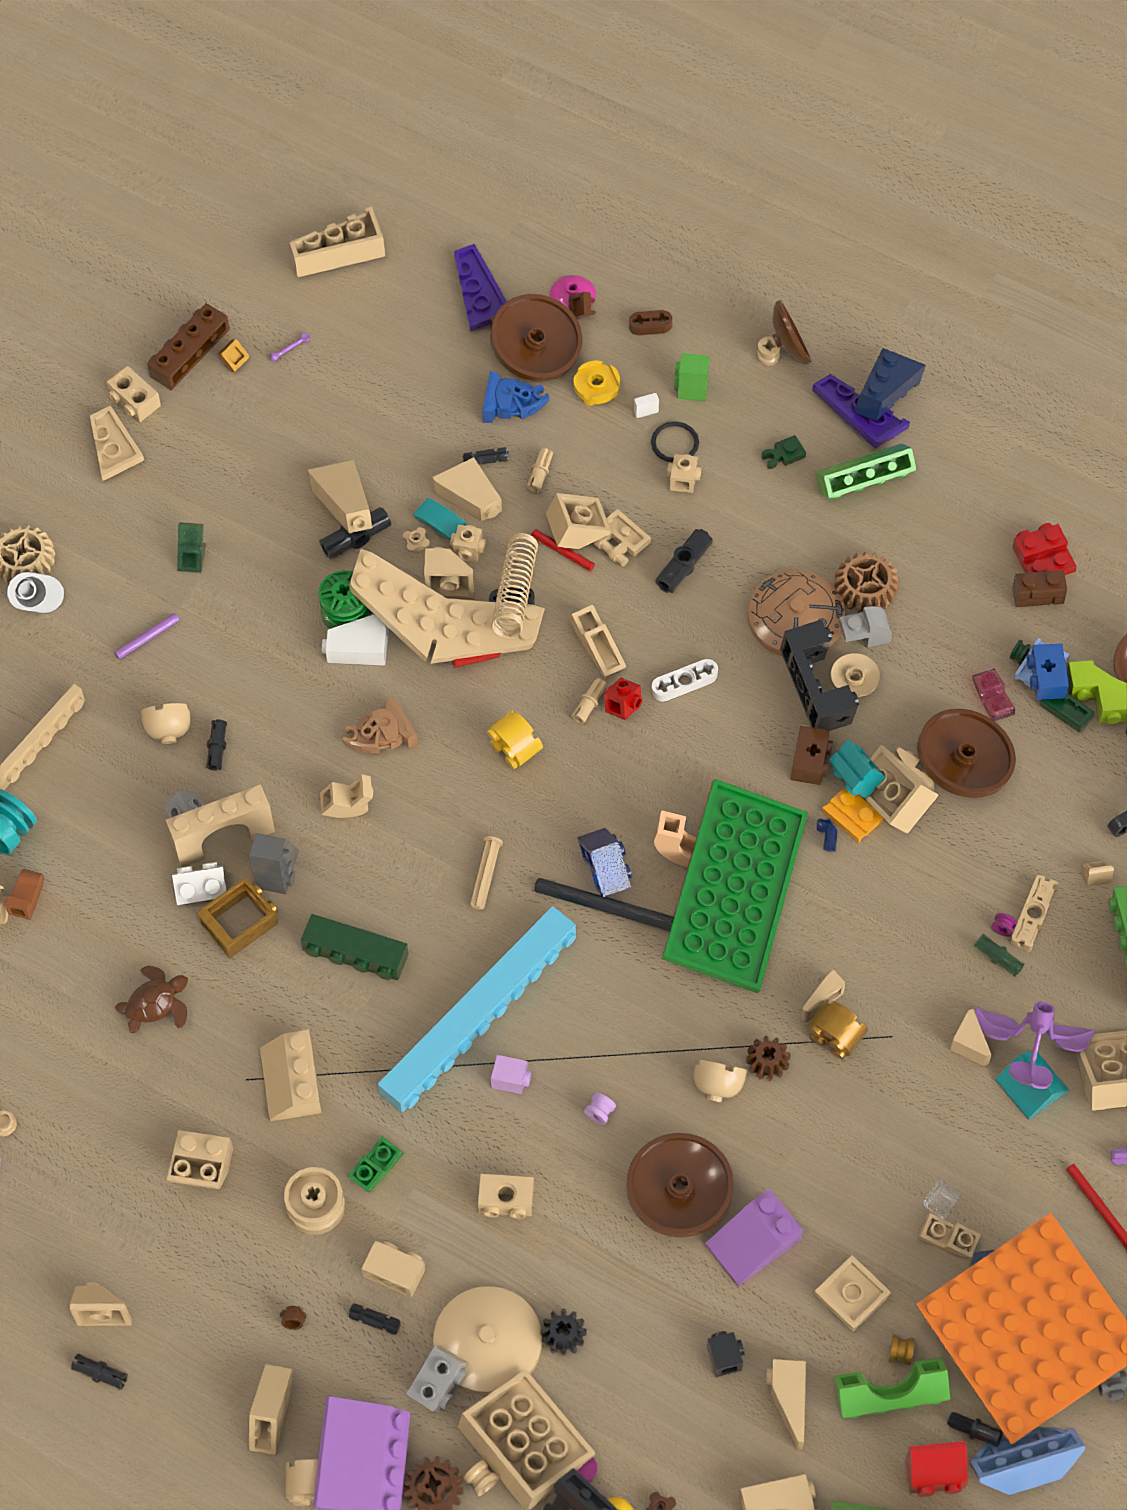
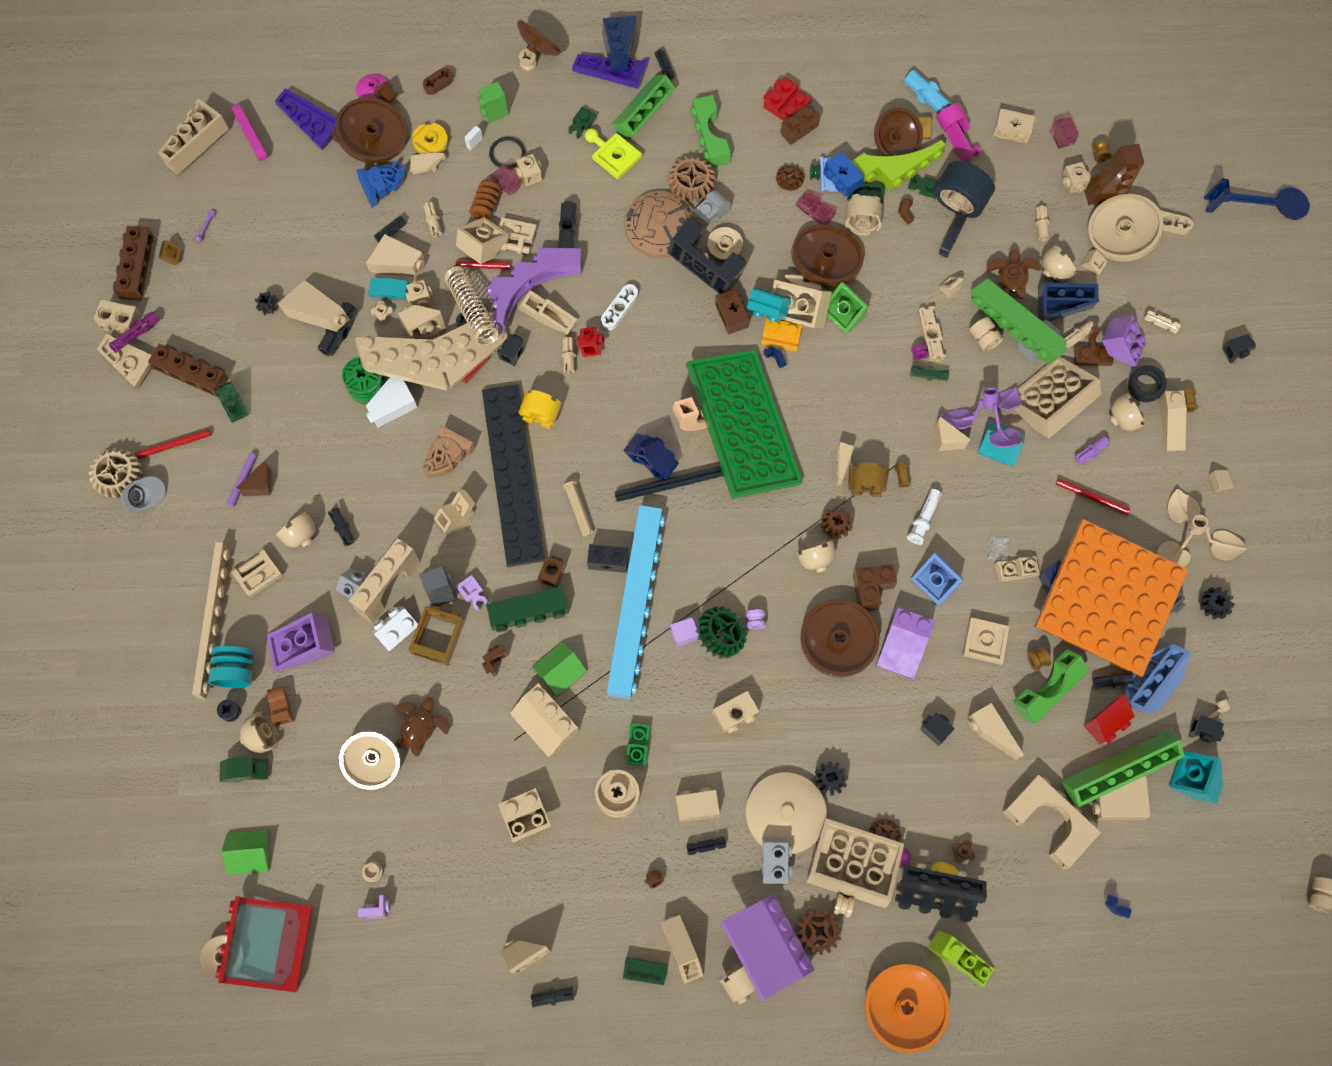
camera: 35 degrees left, 10 degrees up
none -> magenta pin [109,312,160,353]
none -> red bar [135,429,211,459]
none -> reddish brown brick [148,343,229,397]
none -> dark pink beam [231,103,268,161]
none -> tan plate [231,549,283,598]
none -> reddish brown slope [236,461,271,496]
none -> black gear [255,291,279,315]
none -> medium lavender slope [267,613,335,672]
none -> tan dish [339,731,400,790]
none -> tan slope [410,153,446,175]
none -> lavender plate [456,575,488,611]
none -> dark orange piece [469,180,501,219]
none -> black plate [482,384,545,567]
none -> reddish brown bracket [482,645,508,677]
none -> medium lavender arch [488,248,582,333]
none -> clear pink brick [491,164,520,196]
none -> black brick [497,335,525,366]
none -> bright green slope [532,643,587,697]
none -> reddish brown brick [538,556,566,588]
none -> neon yellow plate [585,128,642,180]
none -> black brick [587,544,628,573]
none -> dark green plate [623,957,667,986]
none -> black axle [655,49,675,80]
none -> bright green arch [690,95,731,168]
none -> dark green gear [696,606,747,659]
none -> reddish brown gear [776,164,804,191]
none -> bright green slope [827,282,869,334]
none -> tan brick [845,194,882,235]
none -> reddish brown brick [853,564,897,611]
none -> reddish brown gear [869,818,902,842]
none -> pearl gold pin [894,462,911,488]
none -> reddish brown arm [898,198,914,225]
none -> white pin [907,489,942,545]
none -> medium blue slope [911,552,964,606]
none -> tan wheel [969,317,1004,352]

